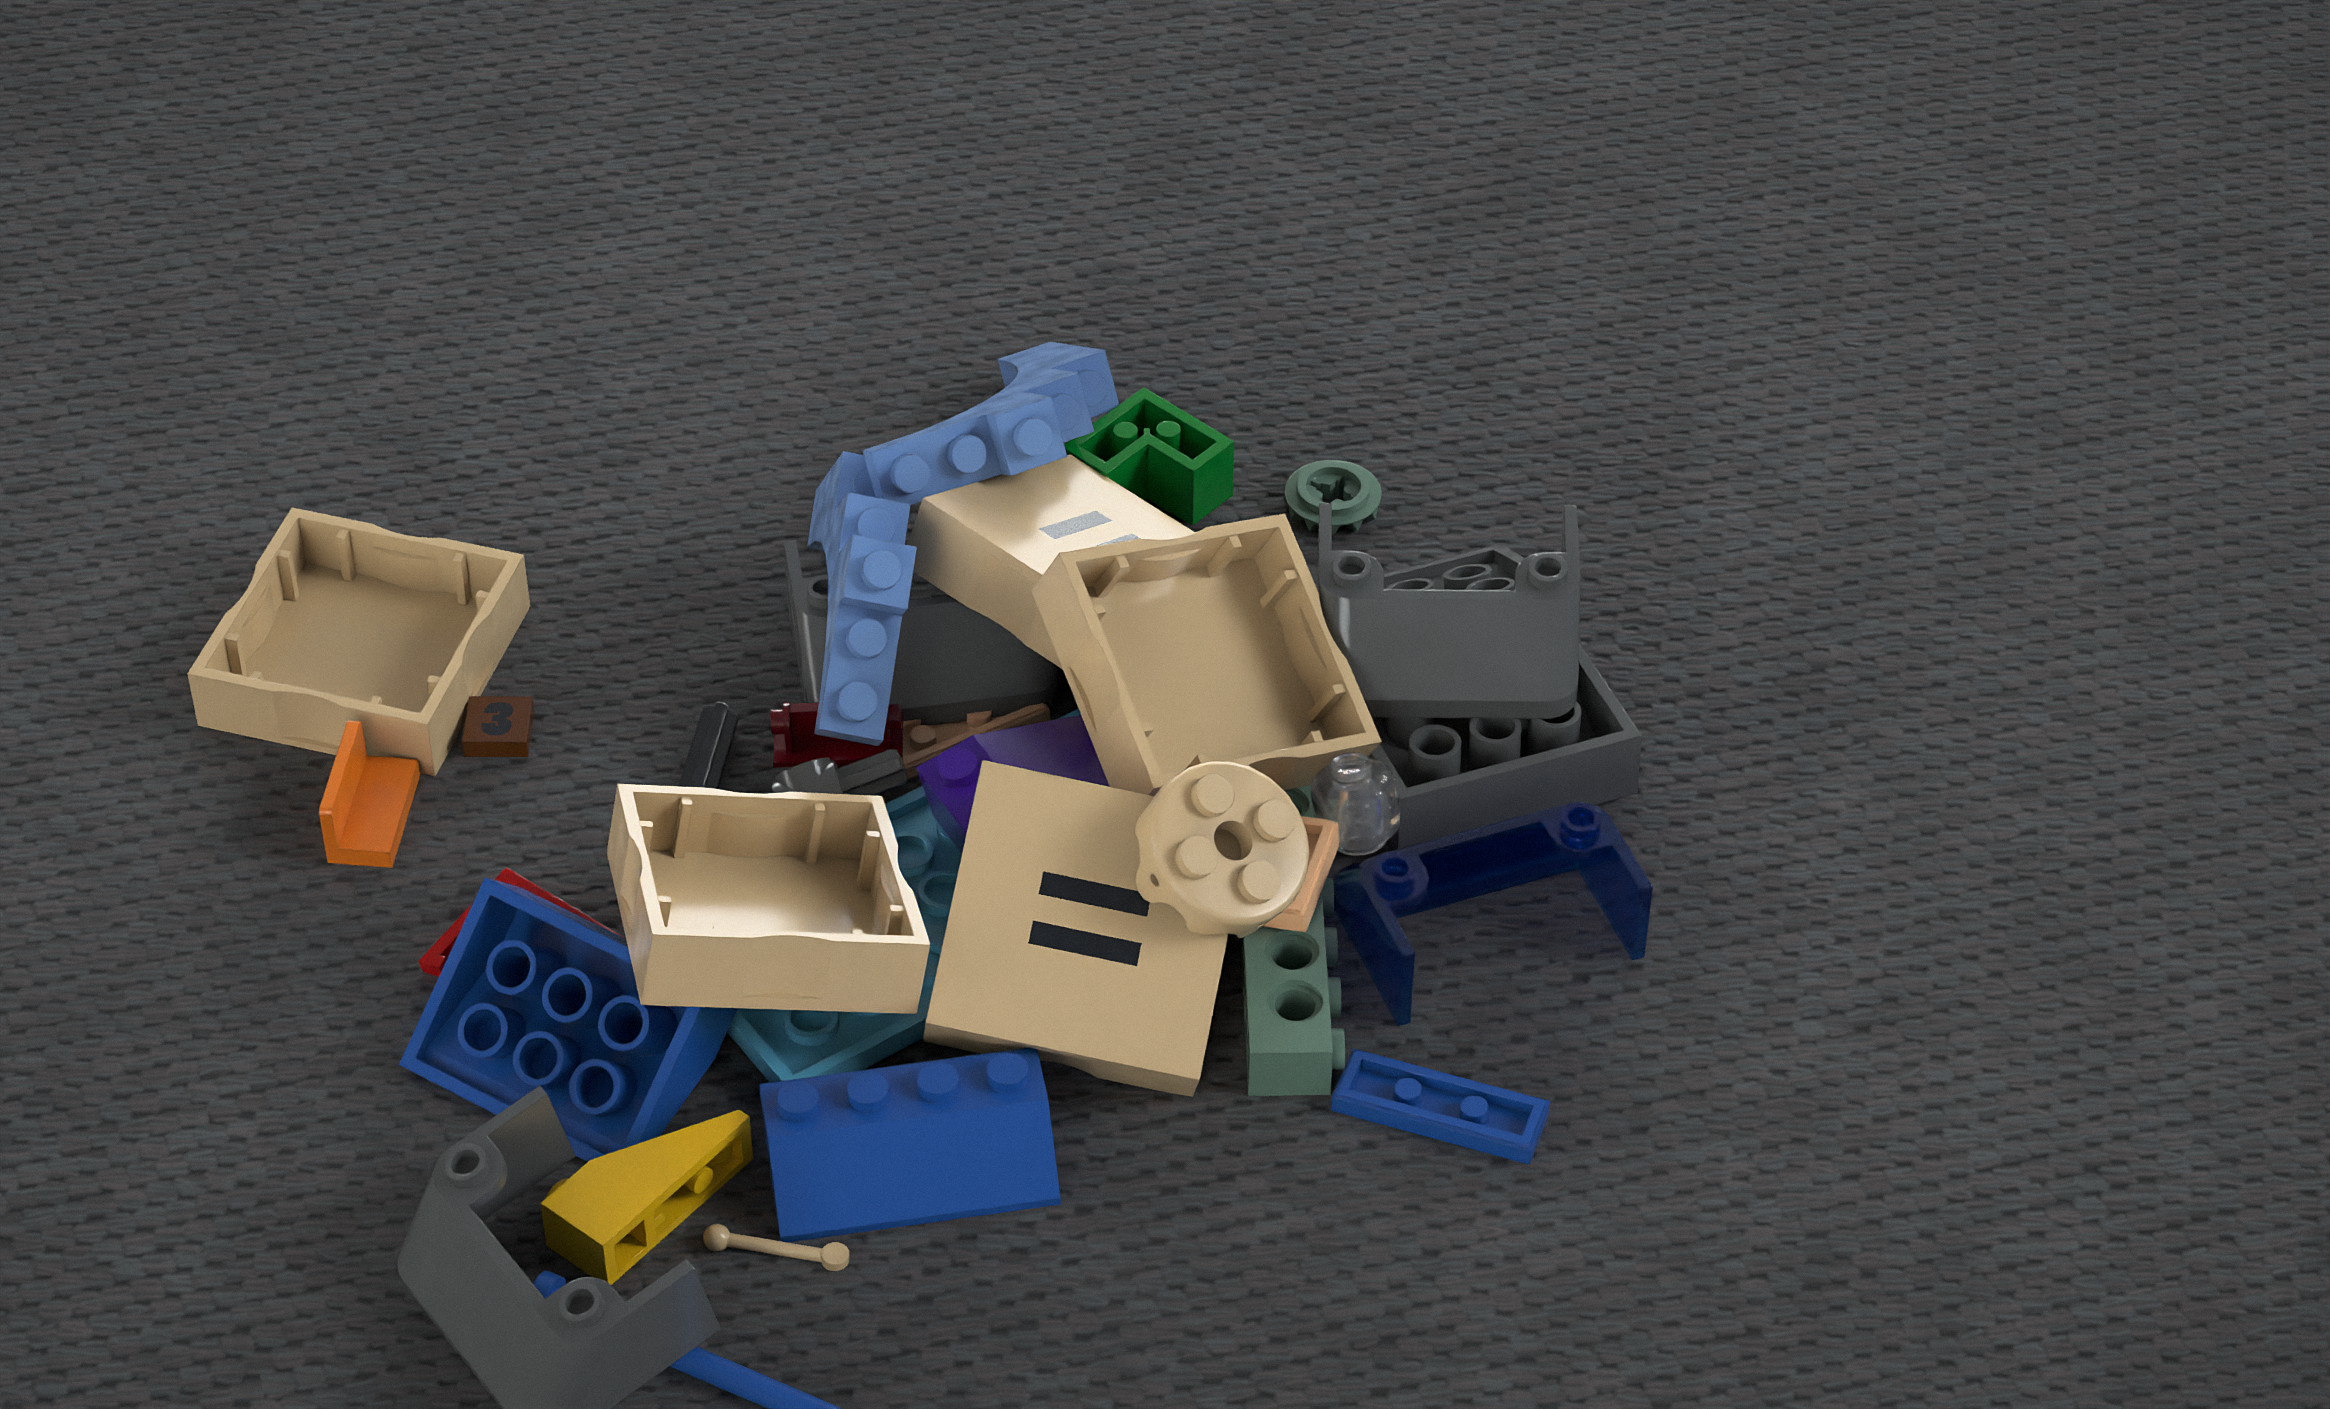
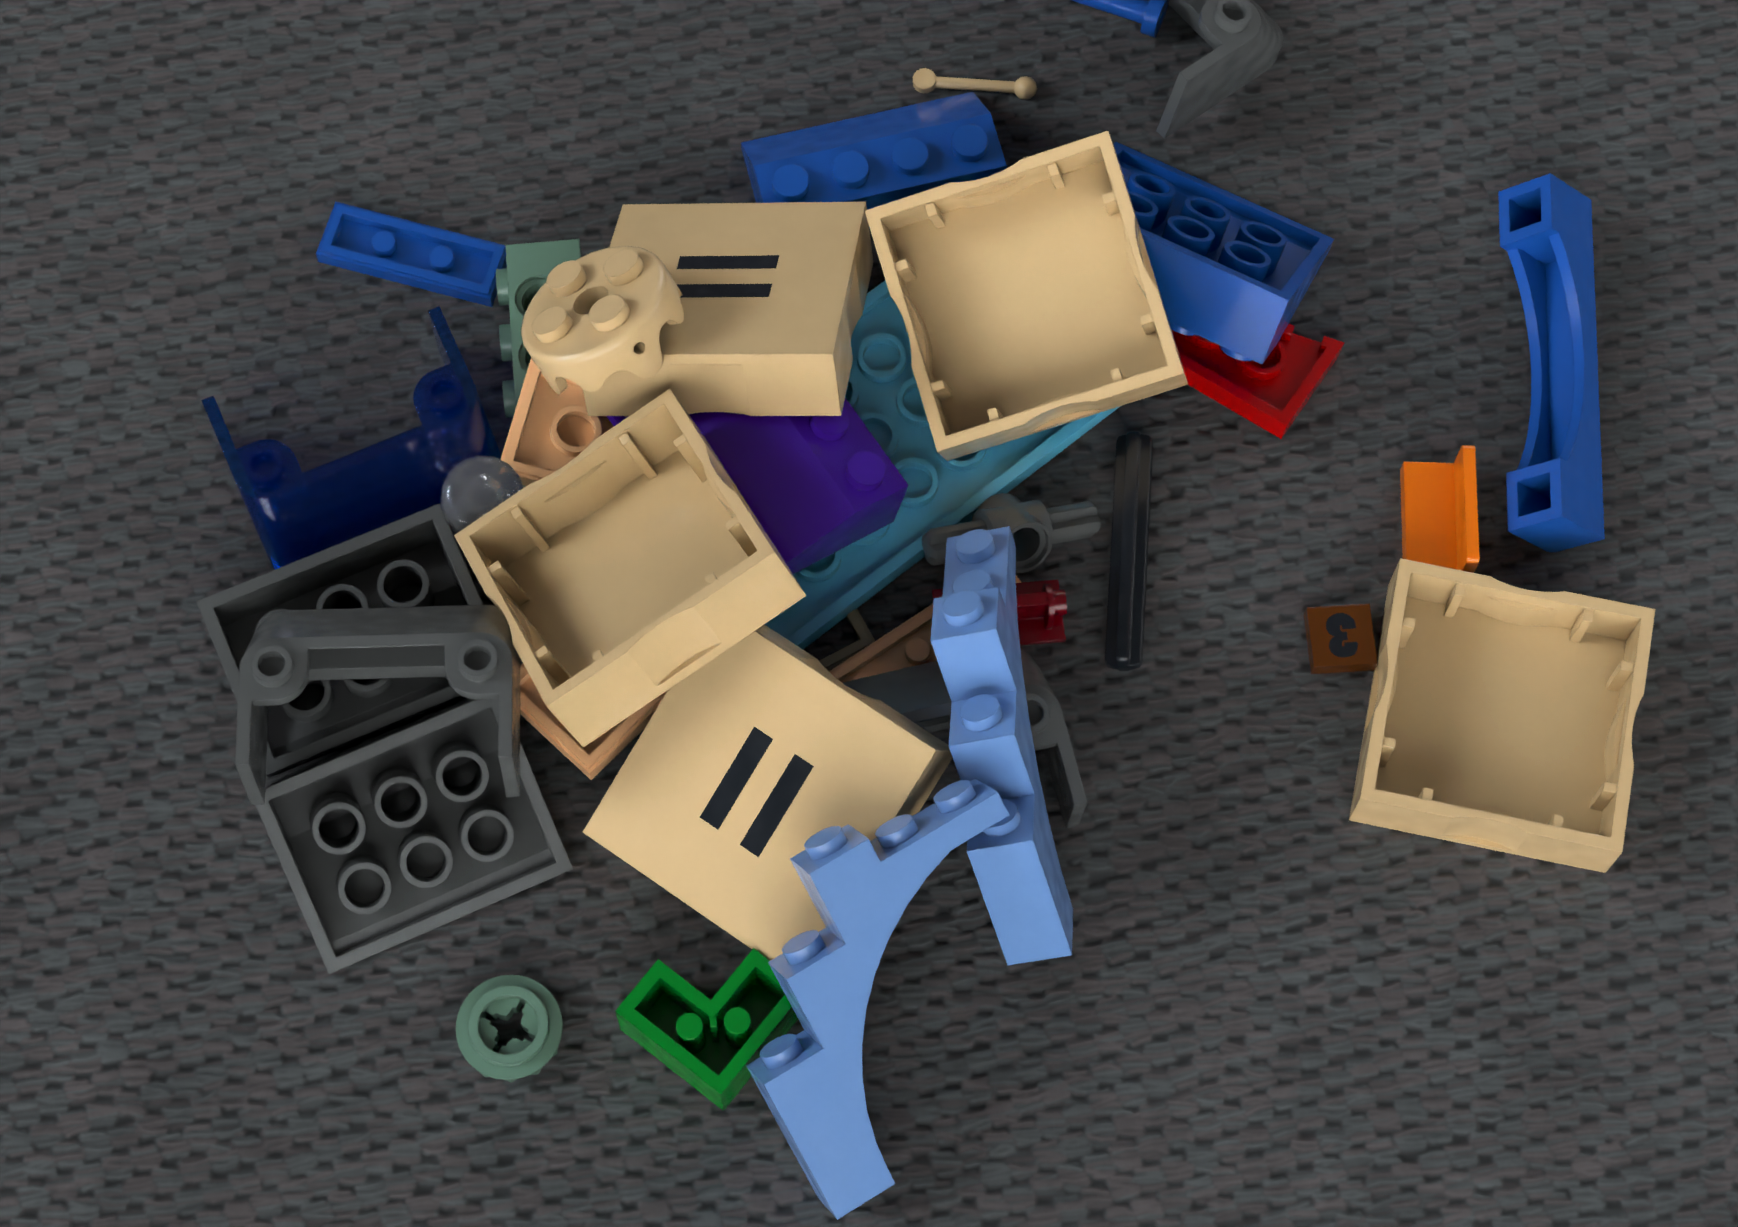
camera: 175 degrees right, 25 degrees up
yellow slope [540,1110,753,1285] -> none
none -> blue arch [1498,173,1605,552]

